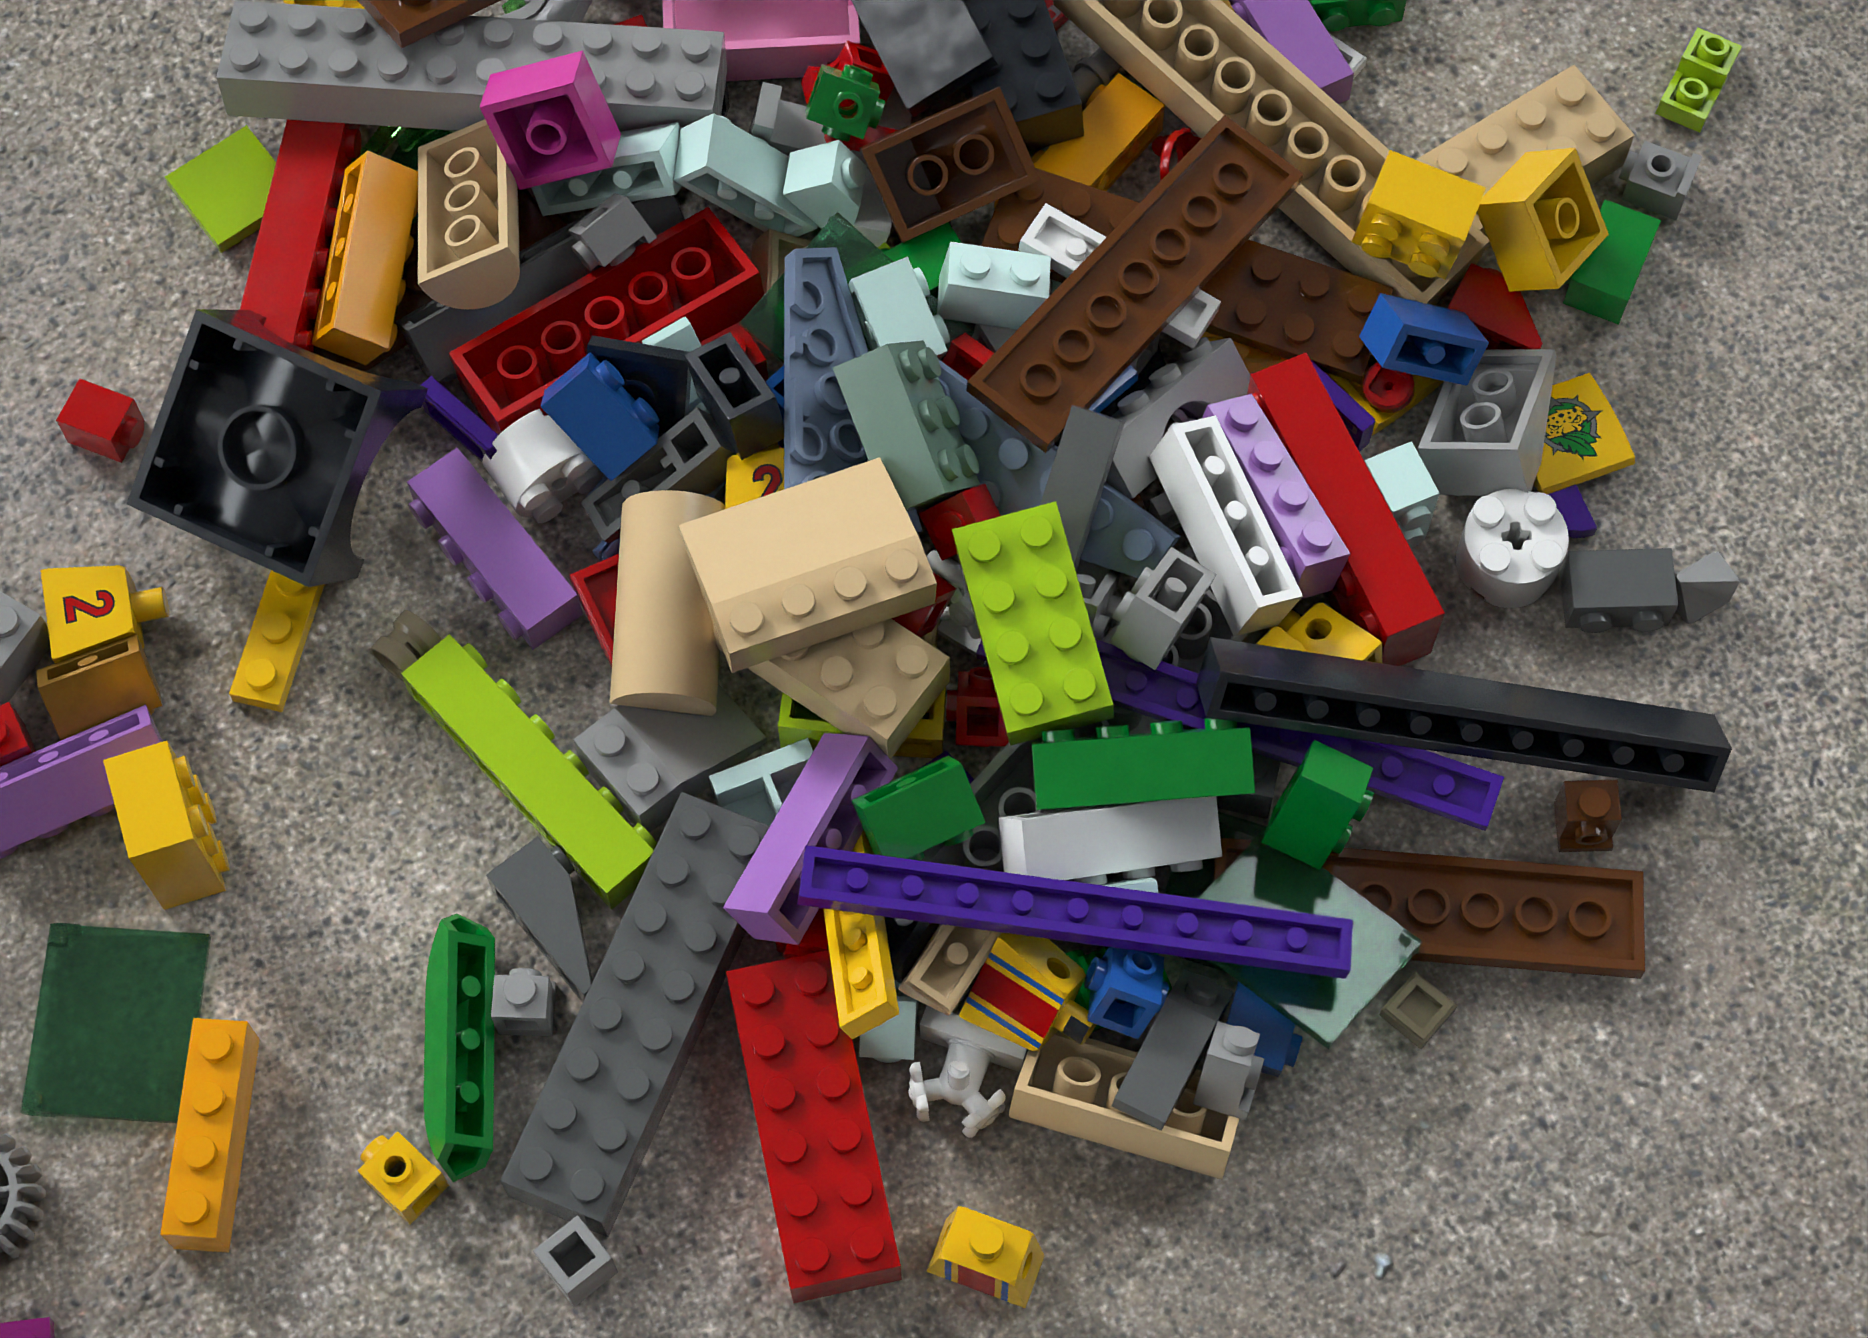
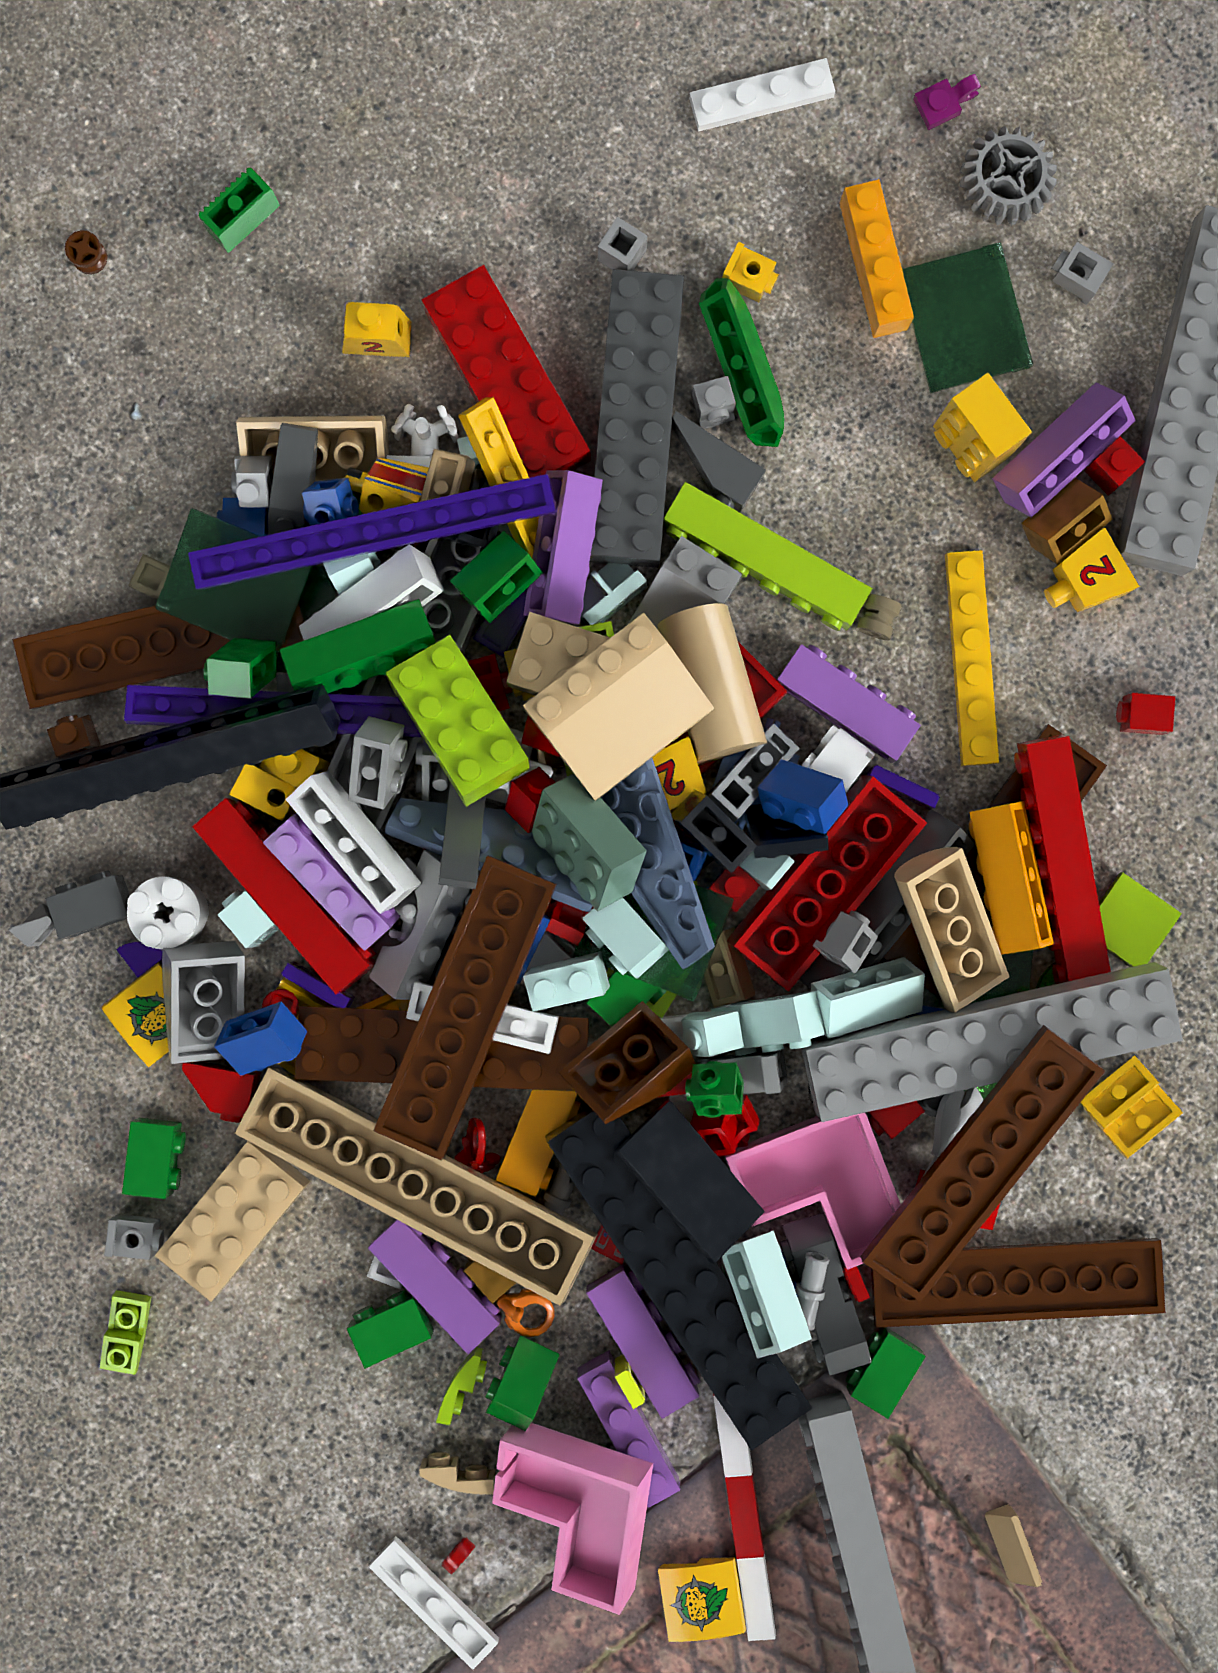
camera: 160 degrees right, 20 degrees up
black piece [126,309,428,587] -> none
dark pink brick [480,50,621,190] -> none
yellow brick [1351,150,1486,280] -> none
yellow brick [1477,148,1609,291] -> none

